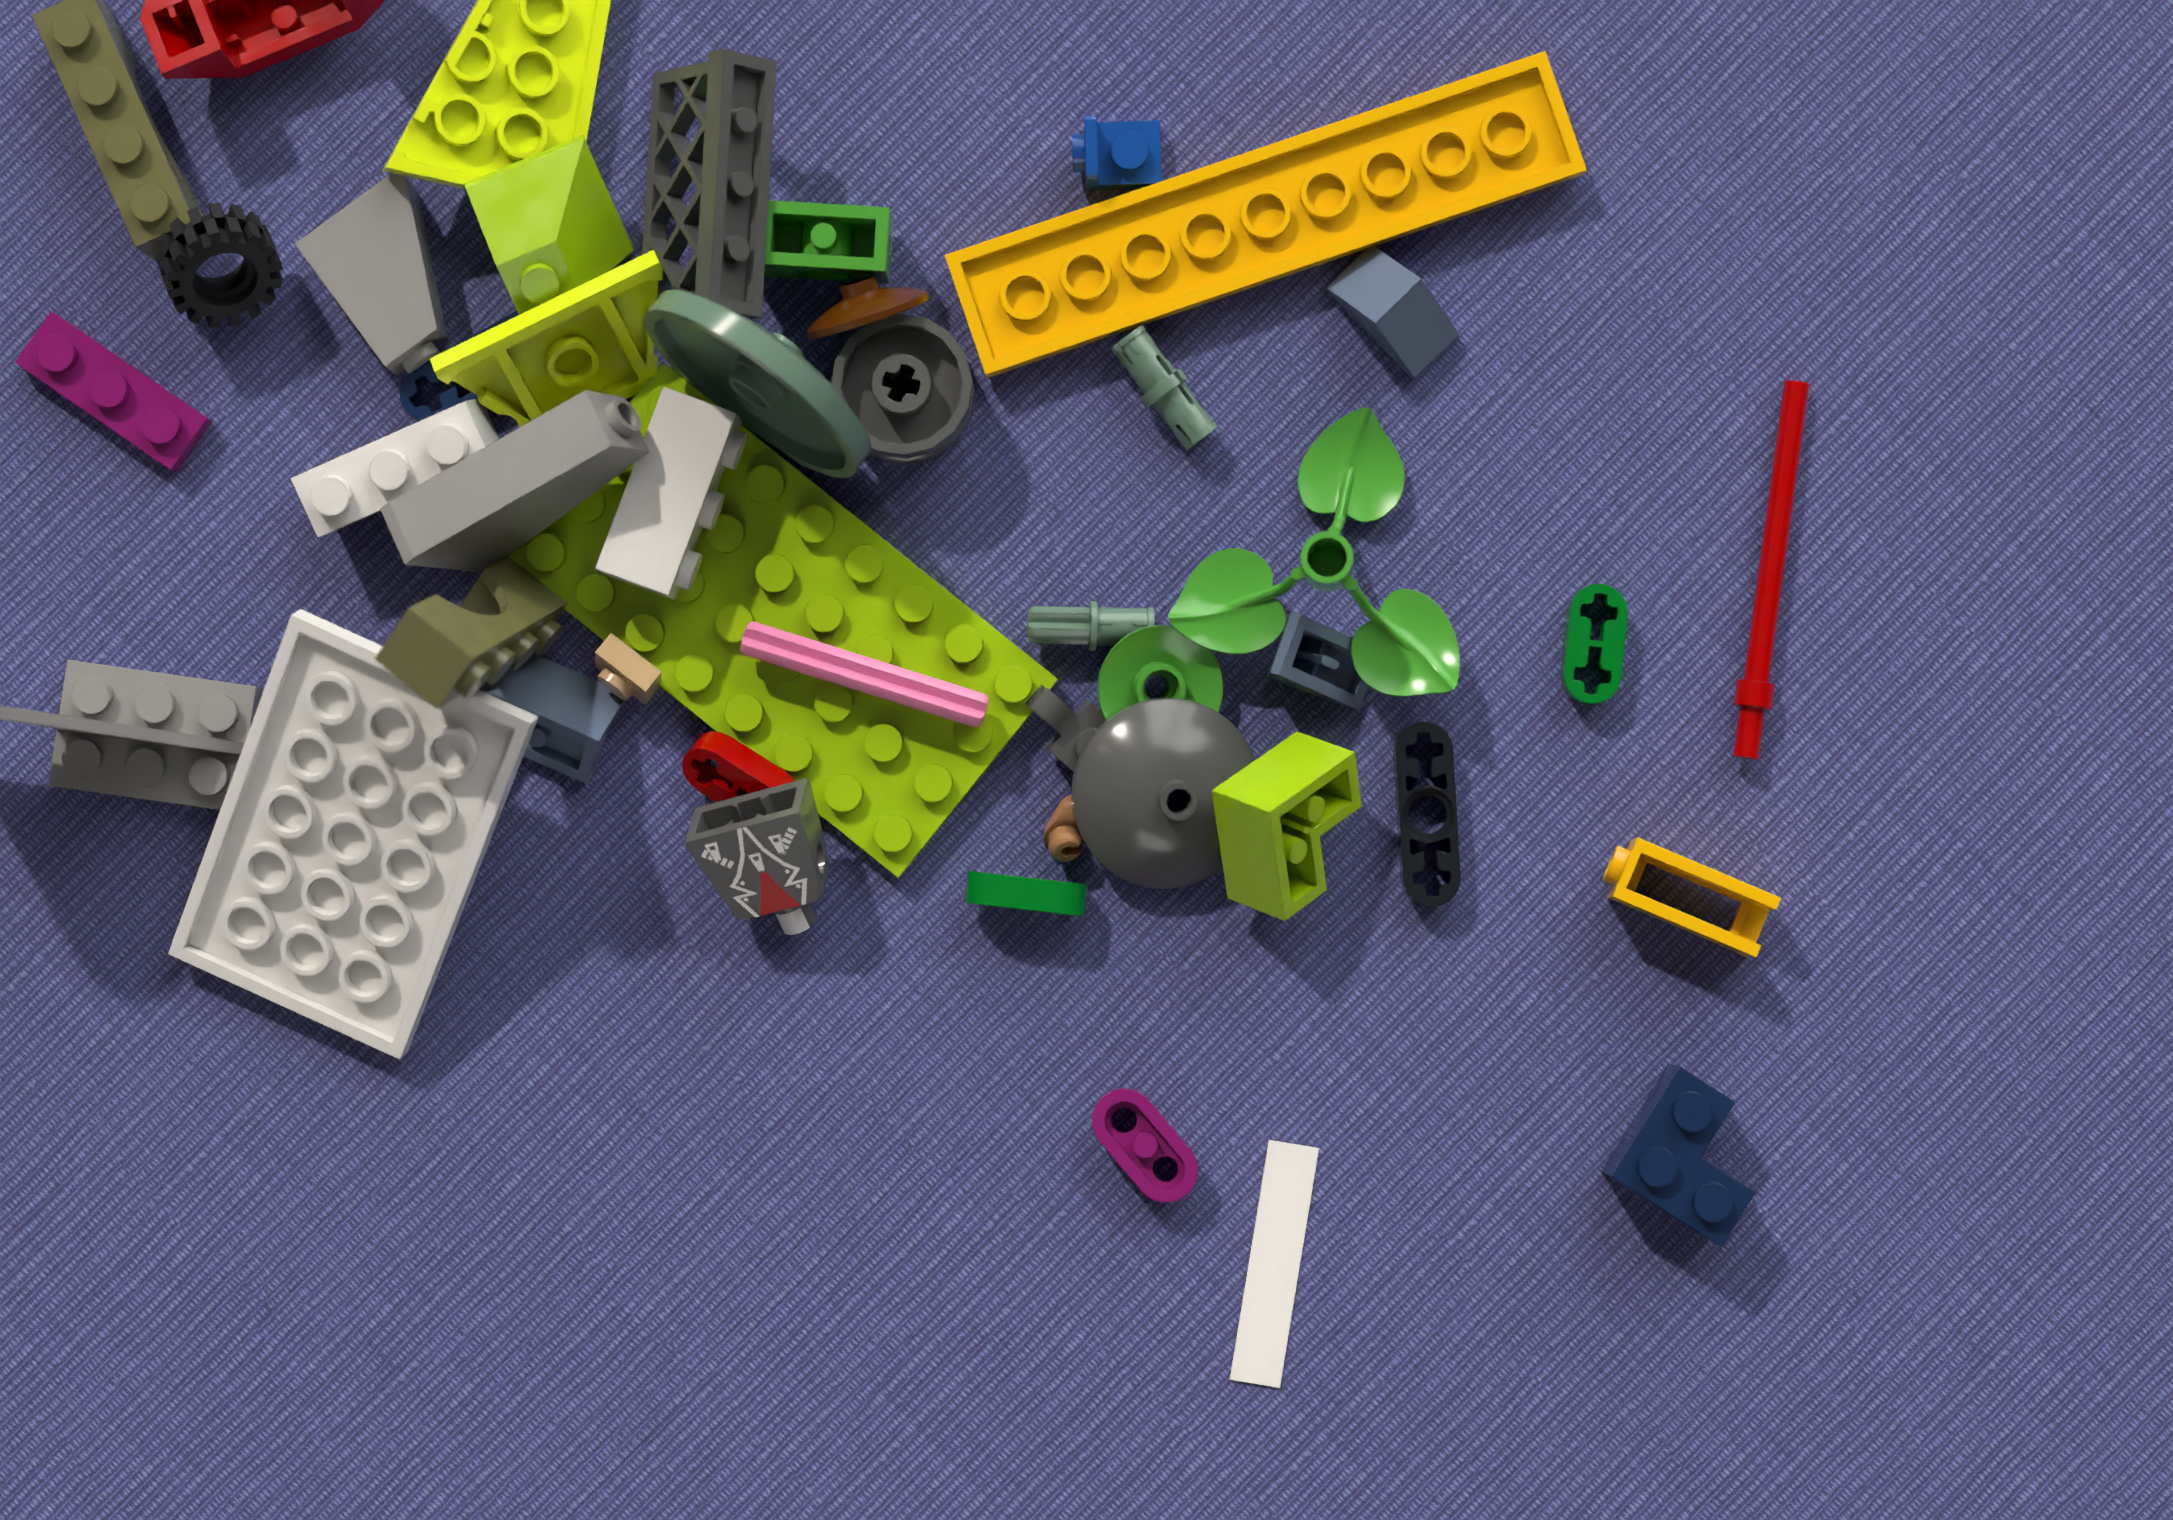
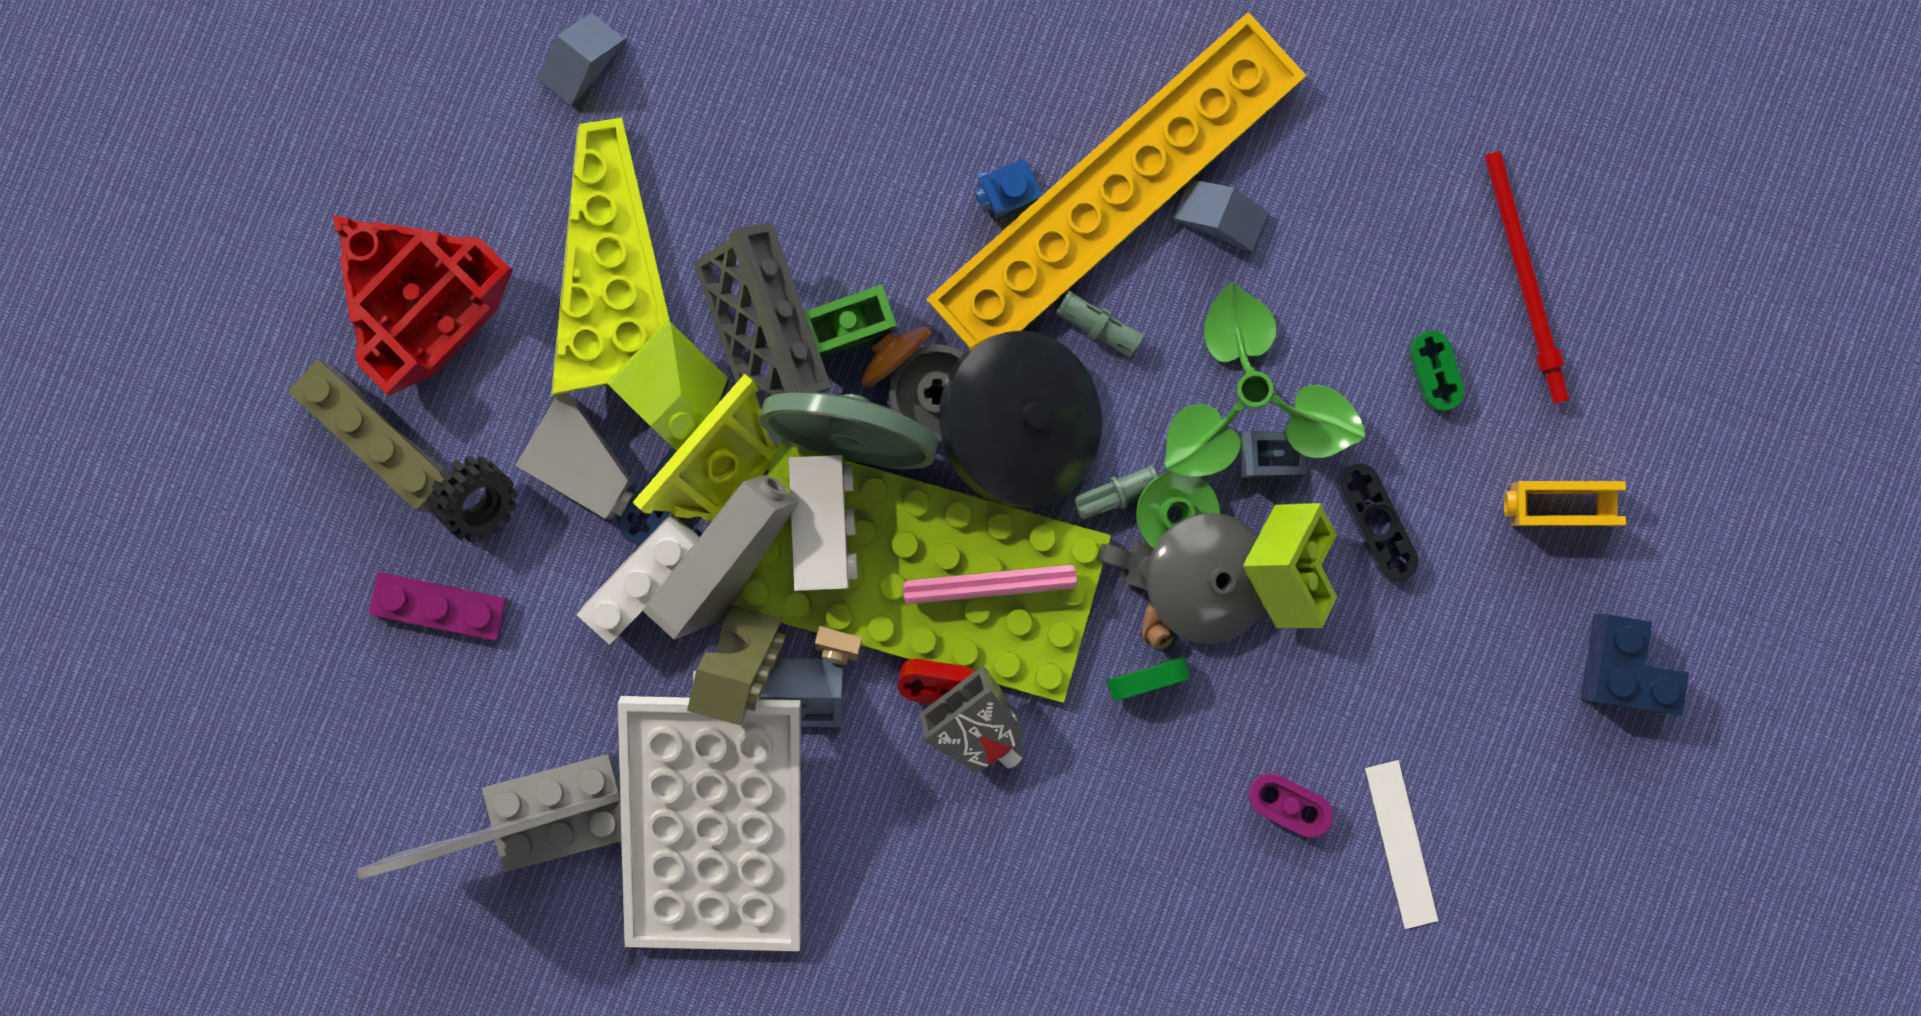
camera: 20 degrees left, 0 degrees up
none -> black dish [939,331,1102,507]

